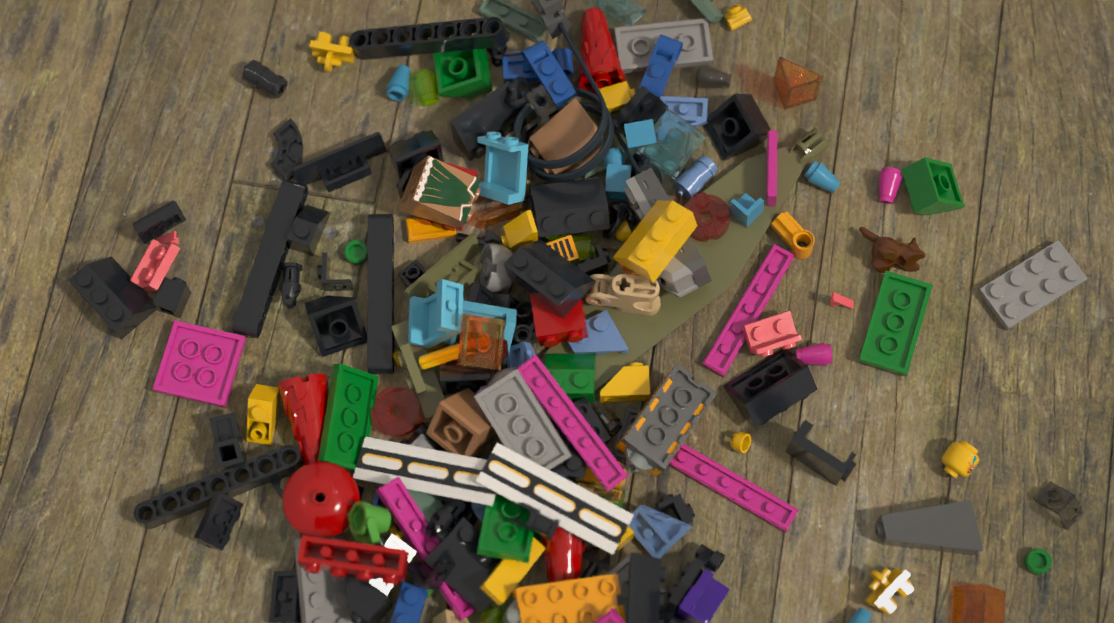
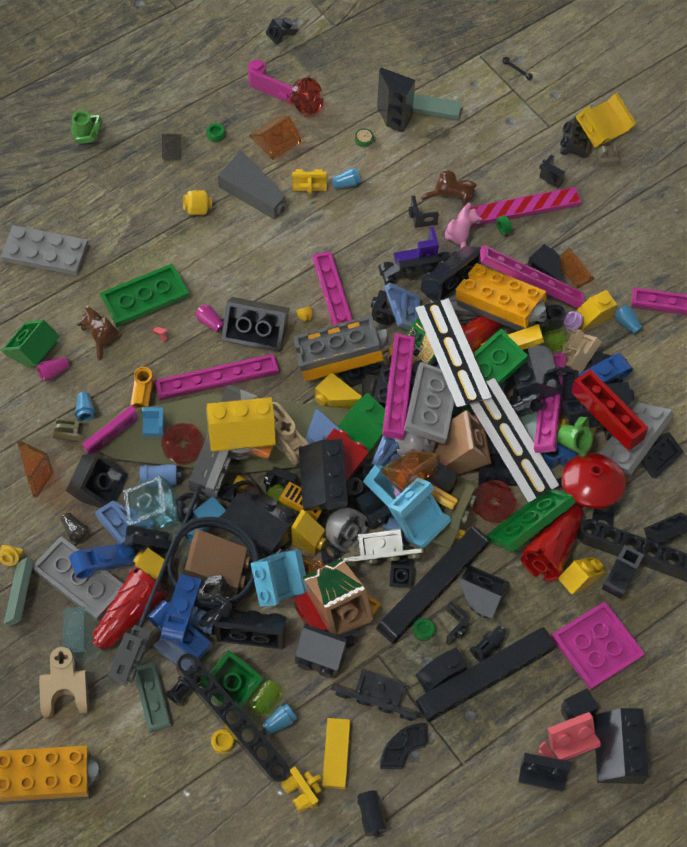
camera: 140 degrees left, 10 degrees down
black piece [511,502,560,541] -> none
dark azure panel [624,119,656,150] -> none
coral bracket [742,311,802,357] -> none
black panel [786,420,857,486] -> none
none -> yellow tile [322,718,350,789]

